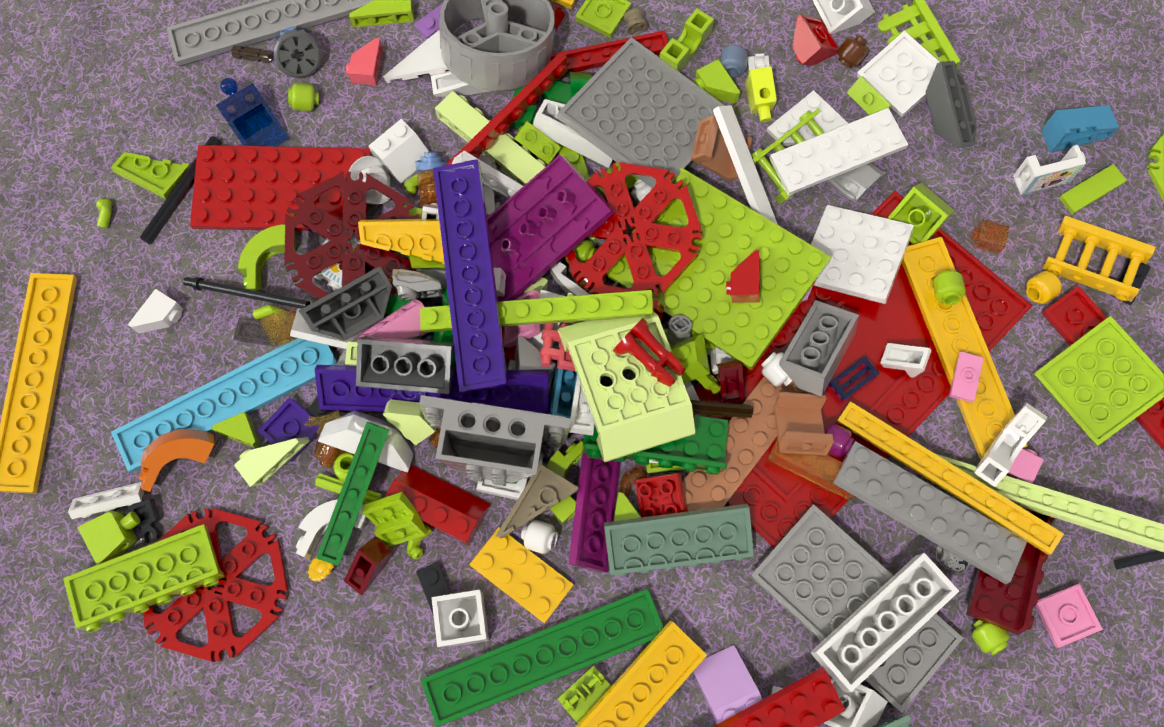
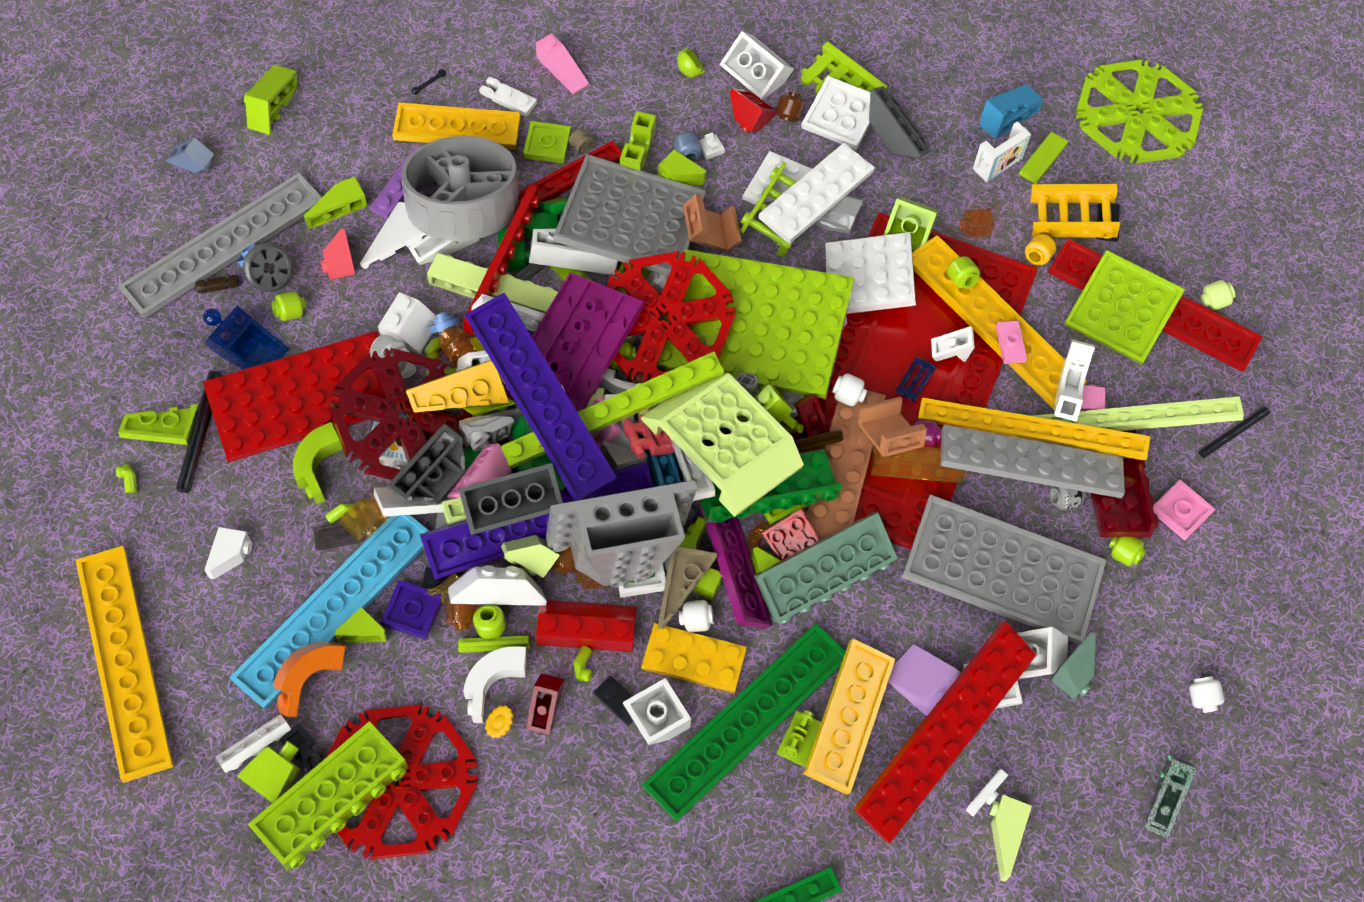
camera: 30 degrees left, 10 degrees down
black bar [183,277,310,309] -> none
yellowish green slope [234,437,310,487] -> none
green plate [316,422,389,566] -> none
lime slope [362,492,427,547] -> none
lime hinge [514,121,561,164] -> none
red piece [612,318,686,387] -> none
white tile [713,105,778,225] -> none
red slope [726,250,760,303] -> none
neon yellow torso [744,66,777,123] -> none
light grey slope [779,300,859,397] -> none
white brick [810,553,959,692] -> none
lime plate [847,76,893,115] -> none

